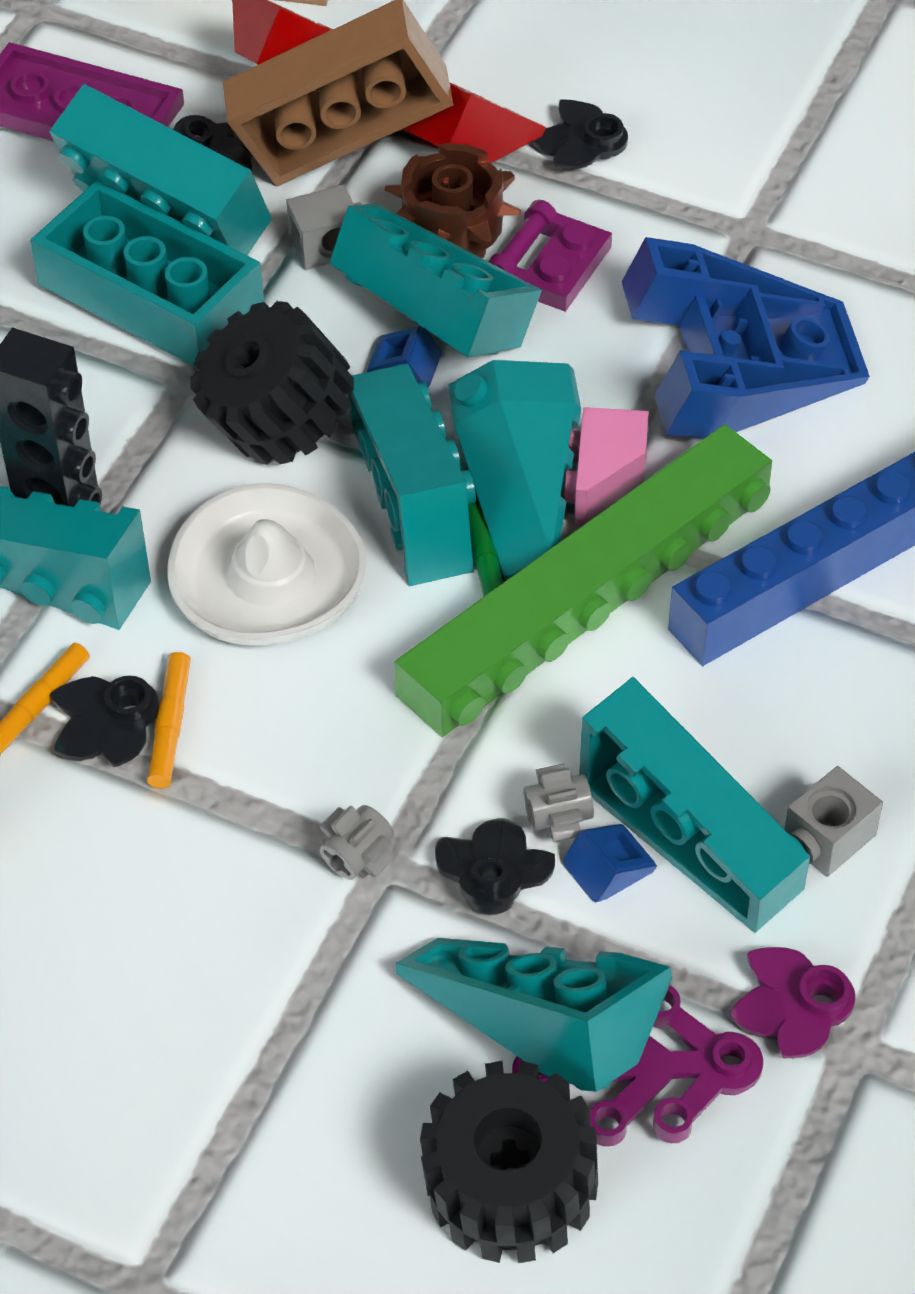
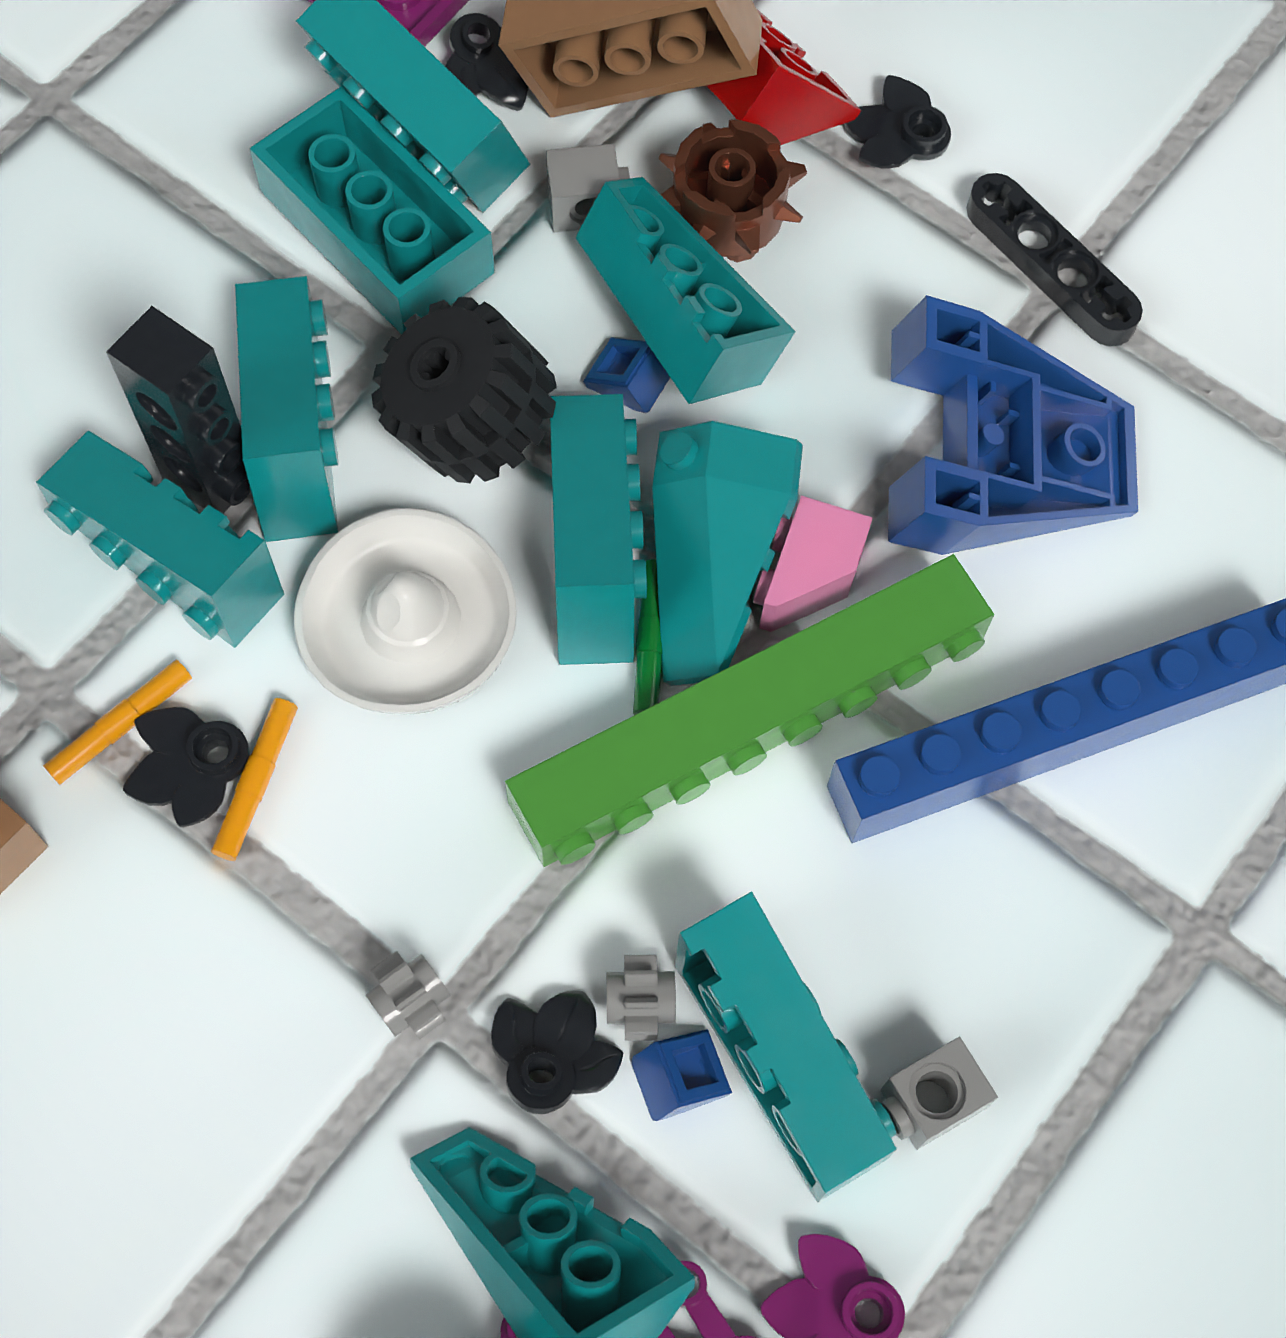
camera: 10 degrees right, 15 degrees up
magenta plate [488,200,612,312] -> none
none -> teal wedge [235,276,339,542]
none -> black beam [966,173,1143,346]

